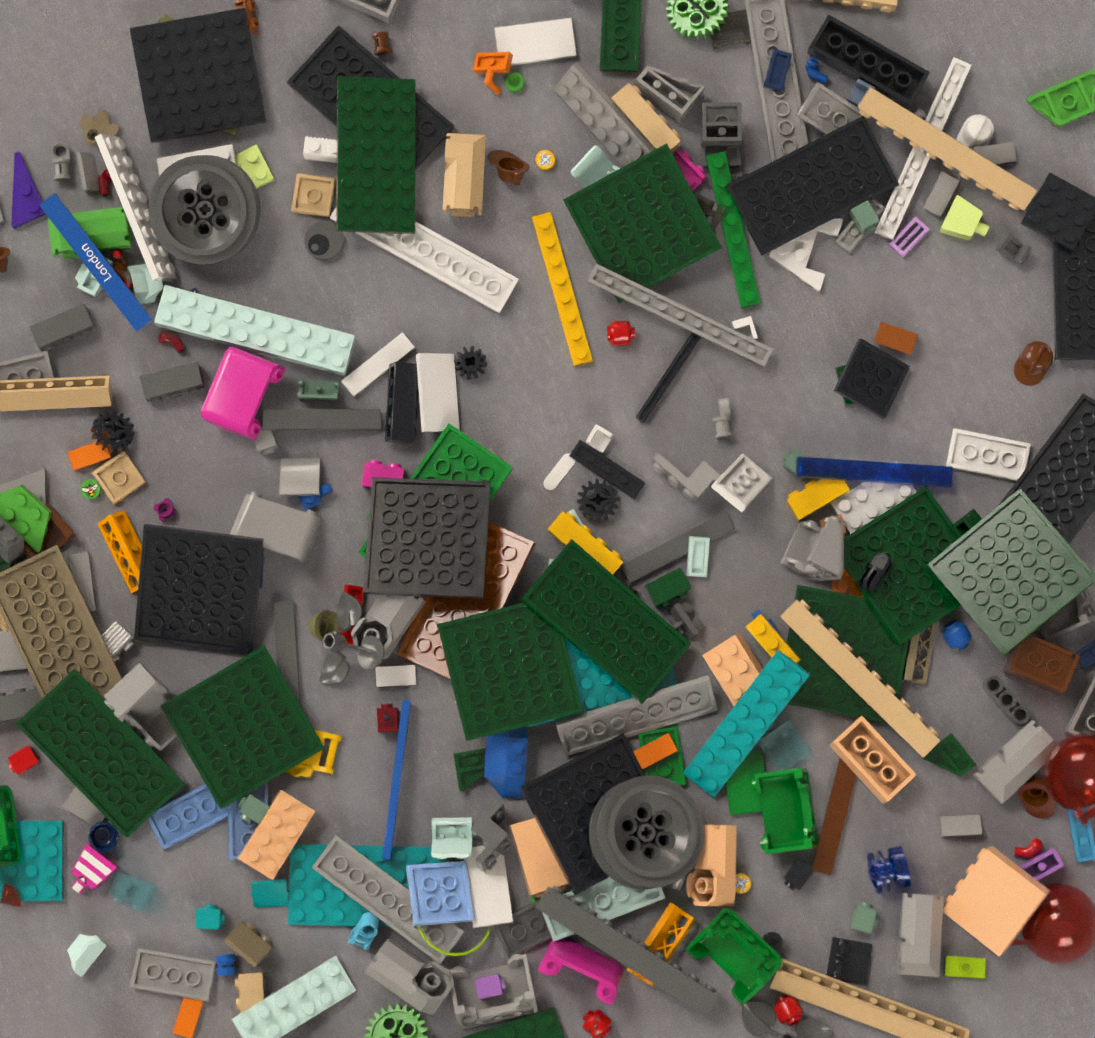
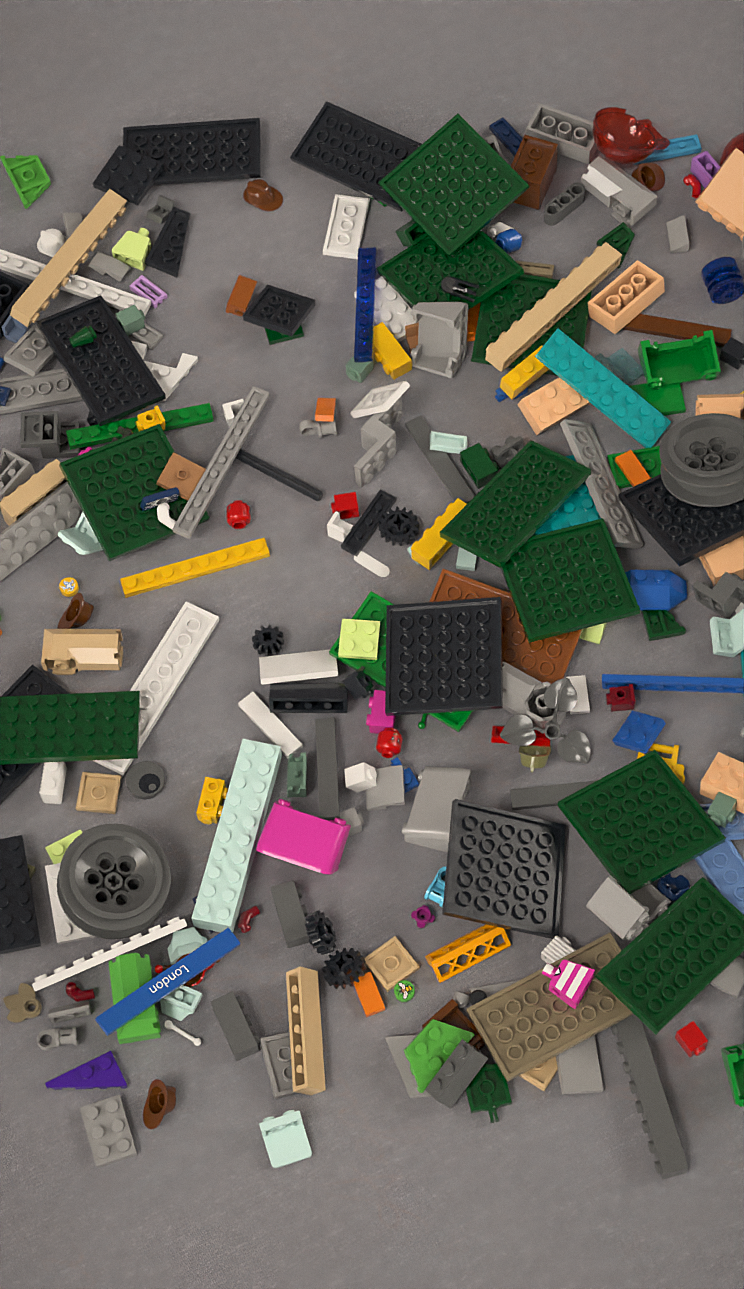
camera: 90 degrees left, 20 degrees down
none -> dark green cone [69,325,97,348]
none -> yellow brick [136,405,165,431]
none -> dark blue tile [140,487,180,511]
none -> black wing [145,207,190,278]
none -> medium nougat plate [156,452,206,500]
none -> white arm [157,503,177,530]
none -> white hinge [165,1020,201,1046]
none -> yellow brick [196,777,228,824]
none -> black gear [305,910,337,955]
none -> orange tile [315,398,336,422]
none -> red brick [331,492,359,520]
none -> yellowish green plate [338,619,381,660]
none -> black brick [342,666,374,700]
none -> white brick [344,762,377,793]
none -> red head [376,728,403,758]
none -> medium azure piece [424,867,446,908]
none -> light grey hinge [453,991,469,1008]
none -> black piece [469,990,487,1005]
none -> white arm [487,222,514,238]
none -> dark pink torso [542,960,595,1010]
none -> blue plate [612,710,666,754]
none -> dark blue hair [657,873,691,901]

